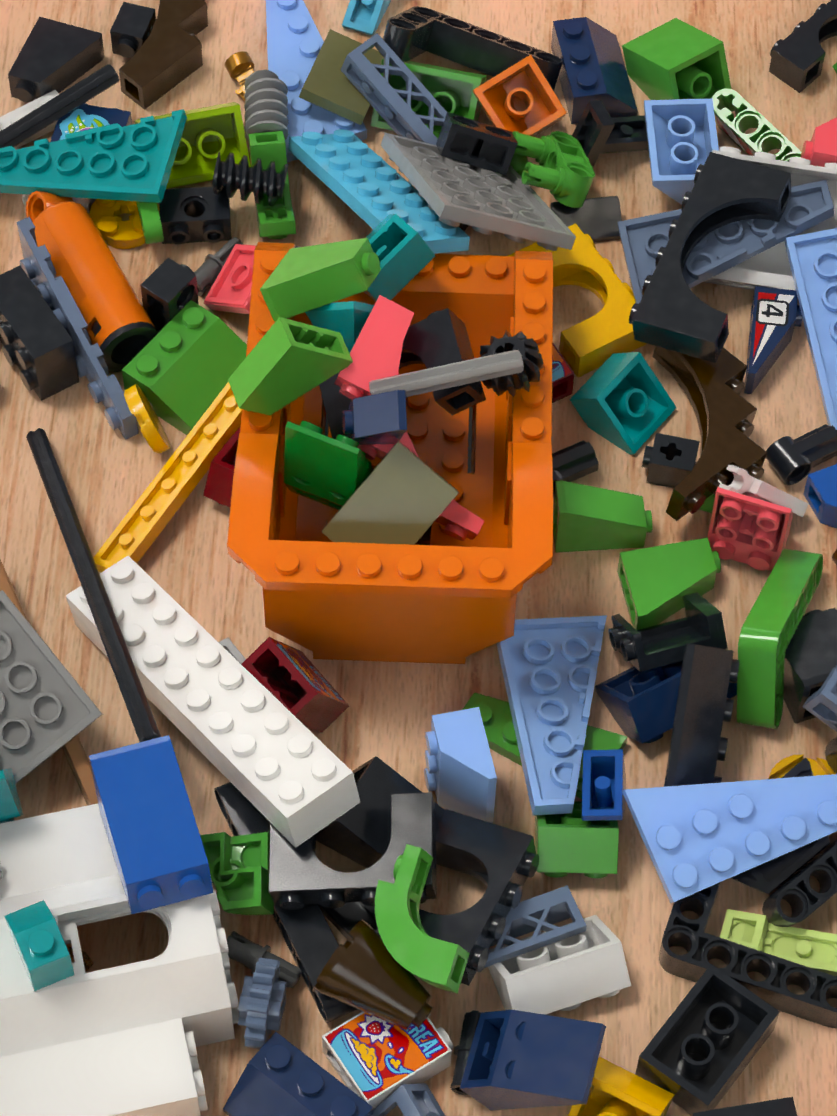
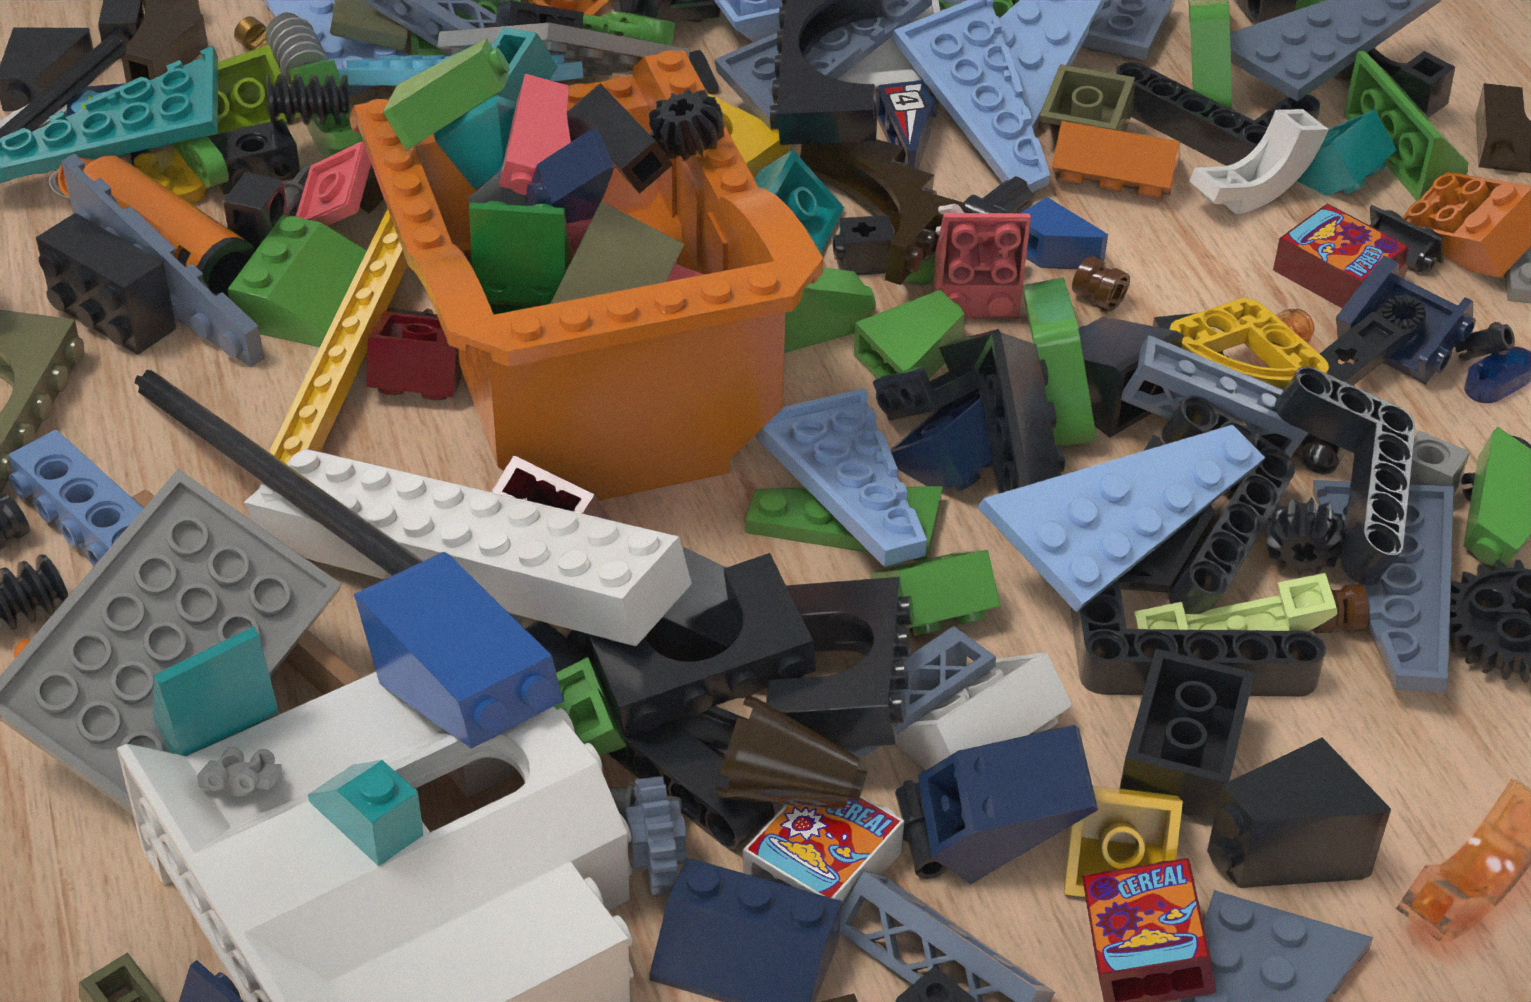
camera: 20 degrees left, 15 degrees down
yellow tile [124,384,171,454] -> none
bright green slope [228,317,352,415] -> none
light grey axle [369,350,524,397] -> none
bright green arch [375,844,470,994] -> none
light blue slope [424,707,497,823] -> none
blue slope [582,749,626,821] -> none

